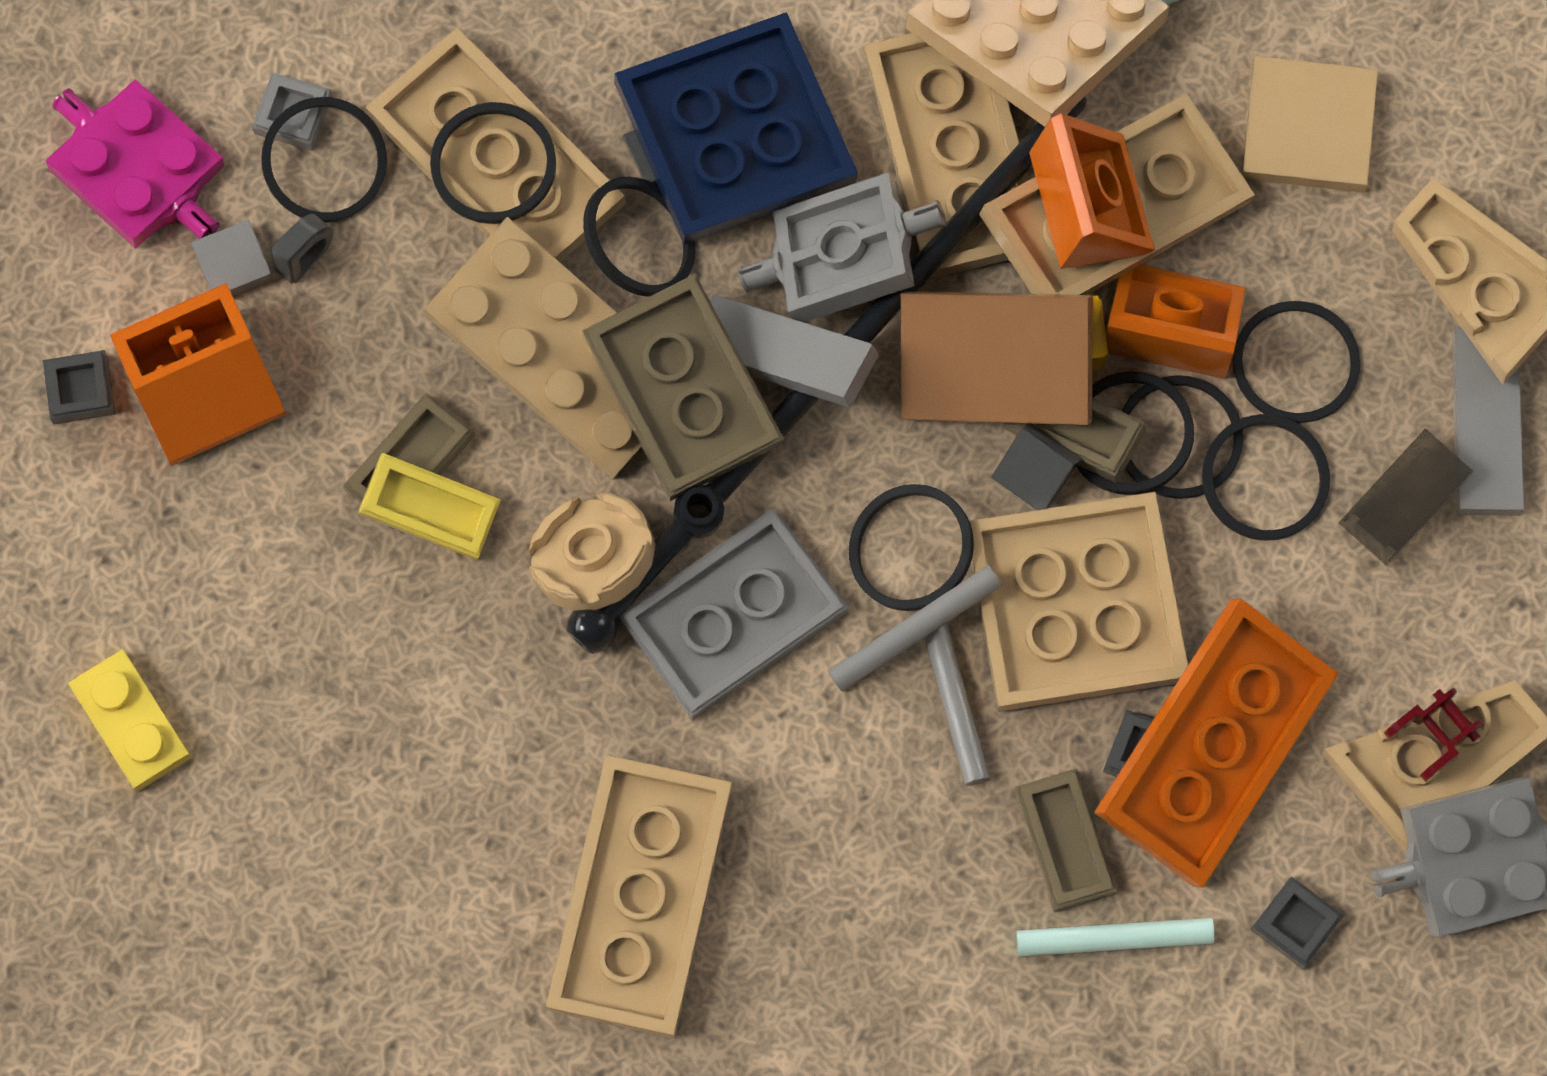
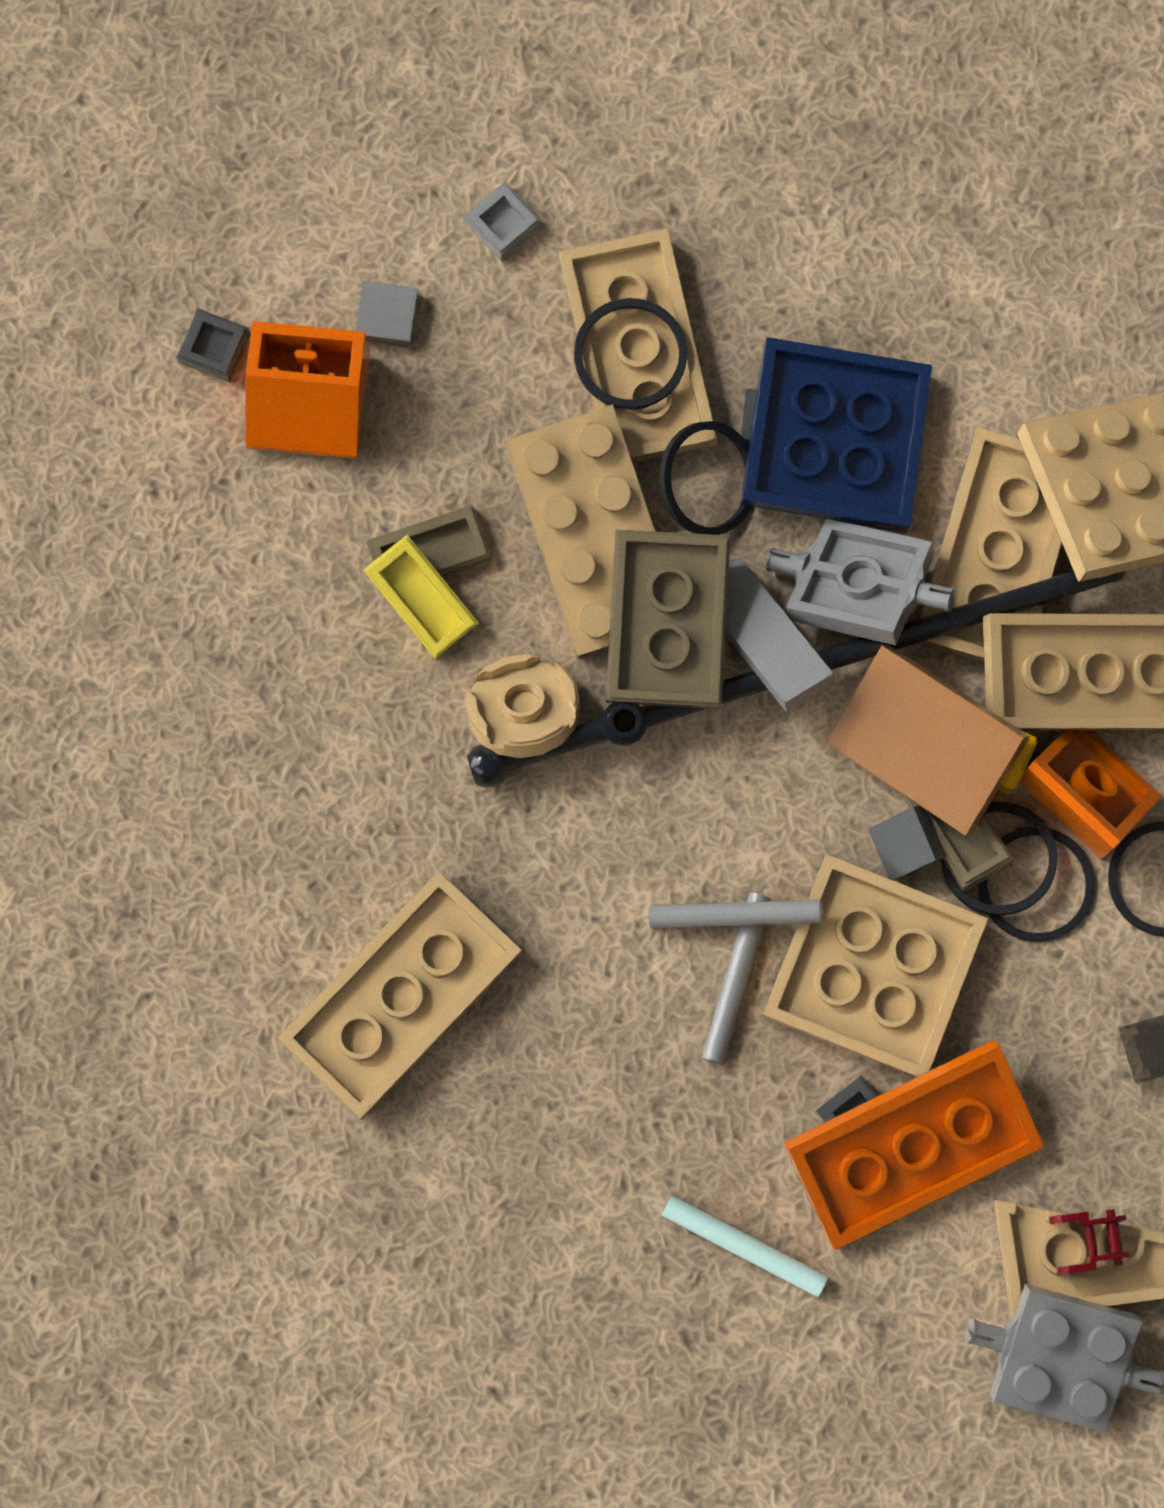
camera: 30 degrees right, 5 degrees up
dark pink plate [46,79,224,249] -> none
light yellow plate [68,649,192,792] -> none
black piece [261,97,387,222] -> none
dark grey tile [271,214,333,284] -> none
light grey tile [618,508,848,721] -> none
black piece [849,484,974,611] -> none
dark tan tile [1014,768,1117,913] -> none
orange slope [1029,113,1155,269] -> none
black piece [1202,414,1330,541] -> none
dark grey tile [1251,876,1344,970] -> none

